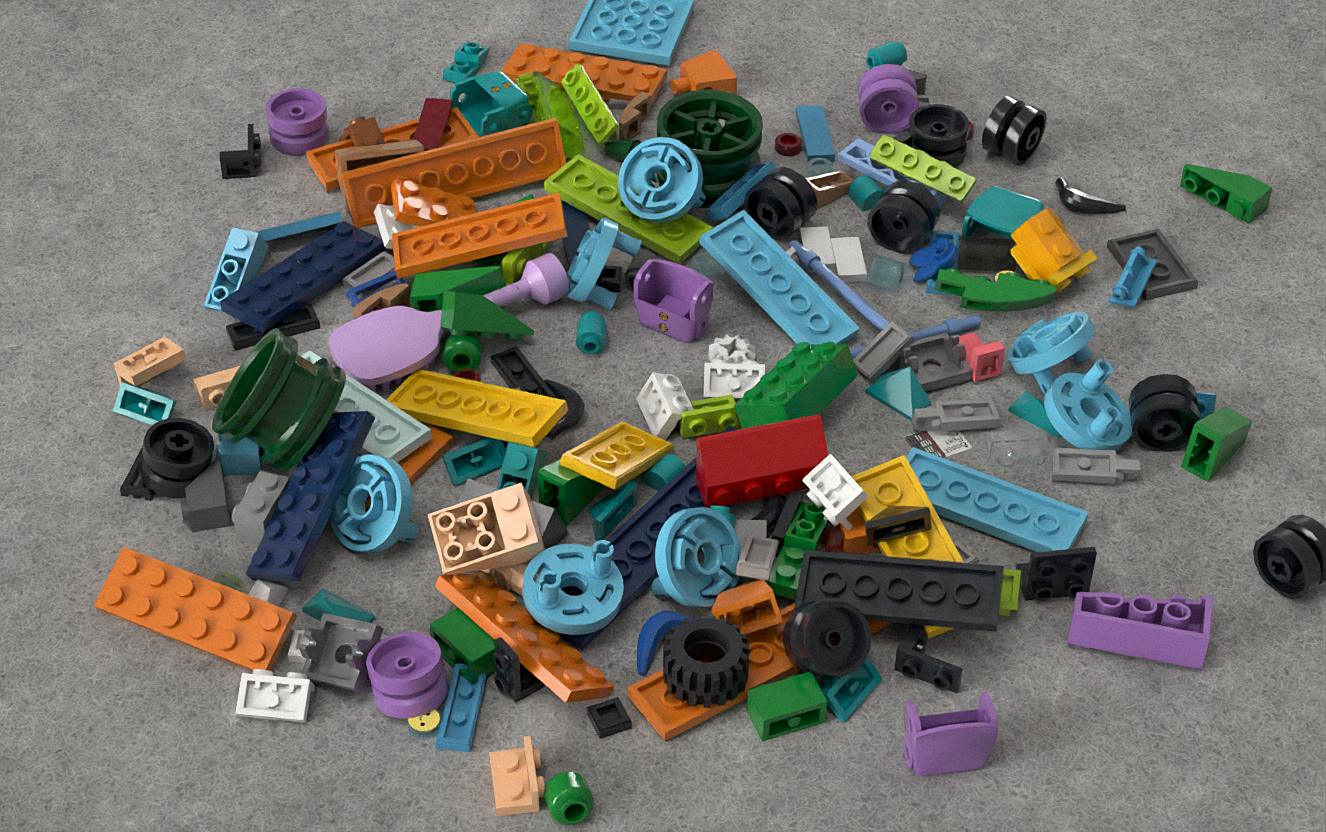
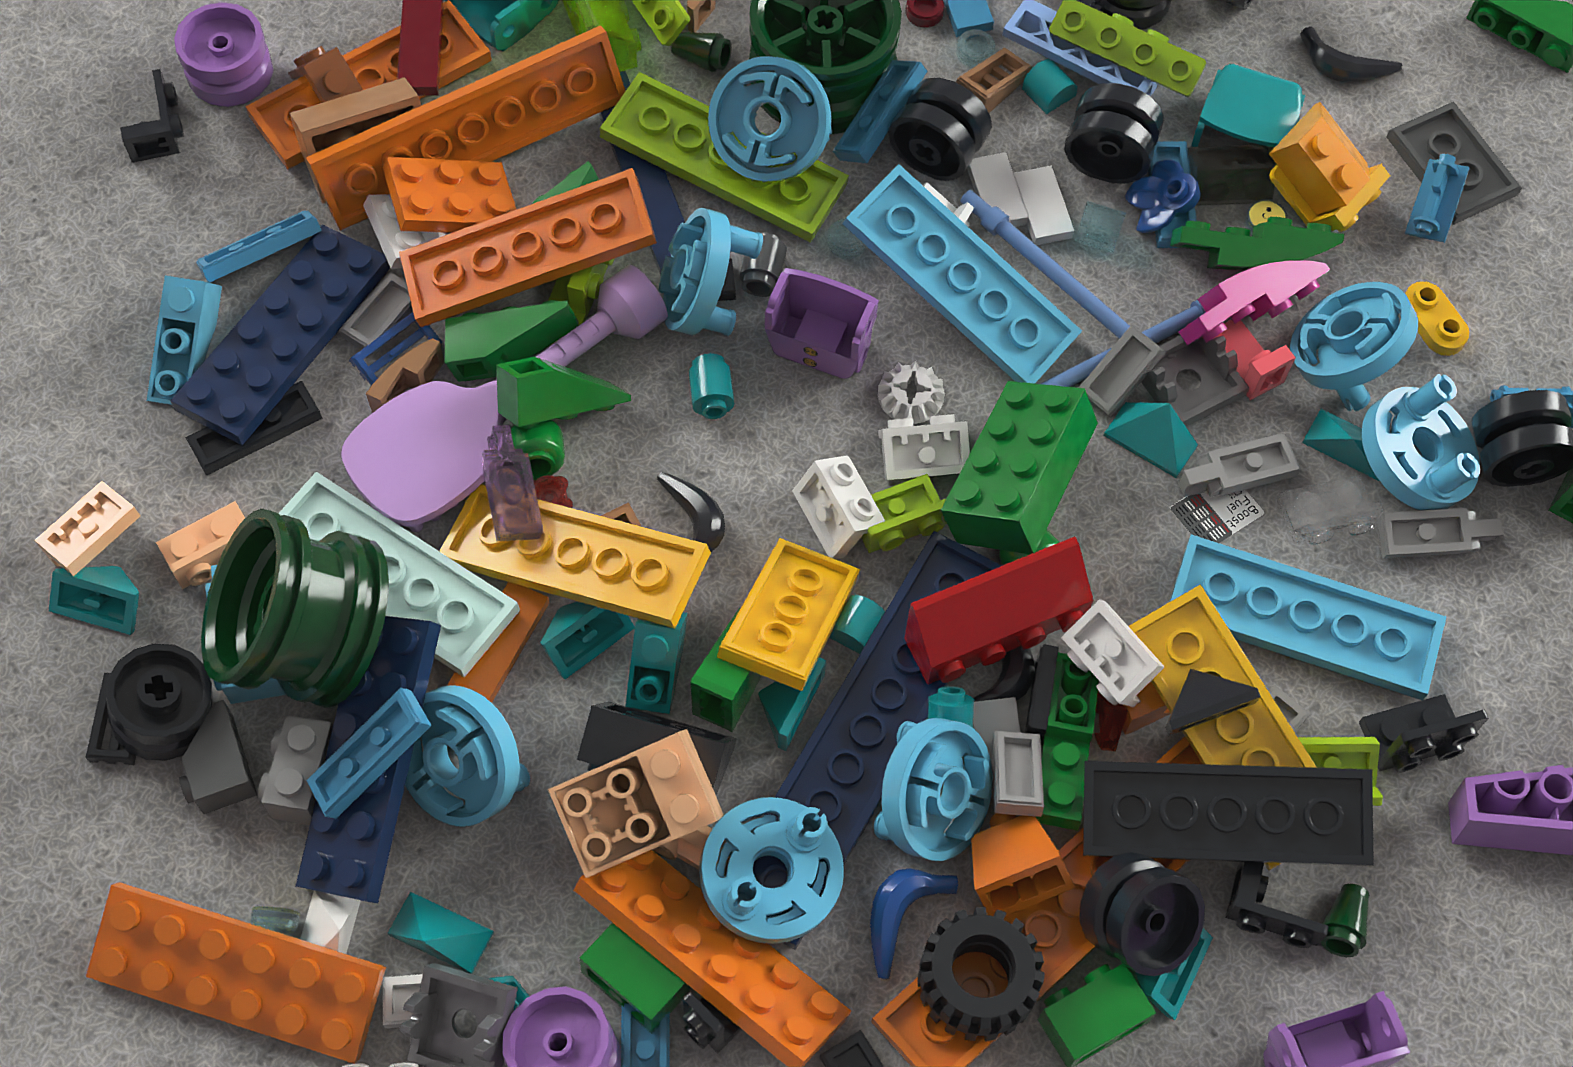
camera: 10 degrees left, 20 degrees up
black tile [490,346,558,399] -> none
none -> dark azure tile [306,688,431,819]
none -> hinge [482,425,543,541]
none -> slope [1179,261,1330,346]
none -> dark green cone [1321,884,1370,957]
none -> yellow plate [1405,282,1469,356]

